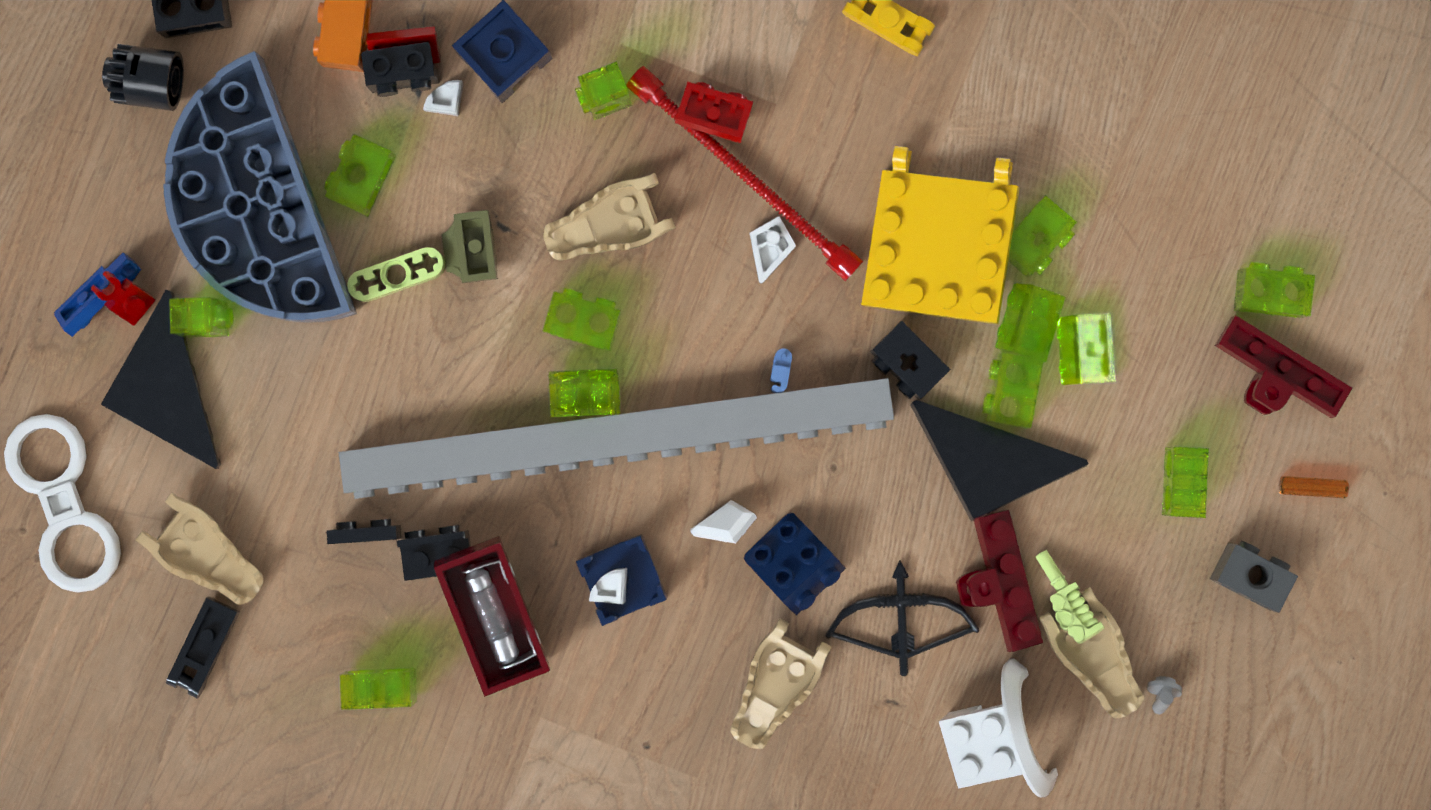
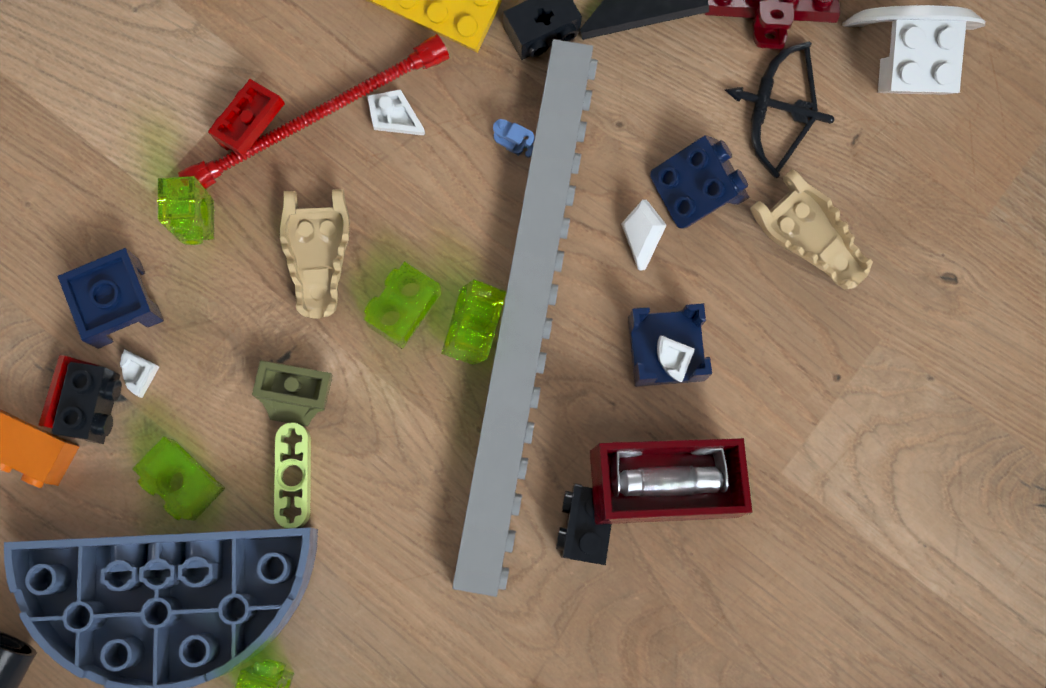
camera: 75 degrees left, 10 degrees down
black plate [326,519,402,544] -> none
clear neon green brick [340,668,417,710] -> none

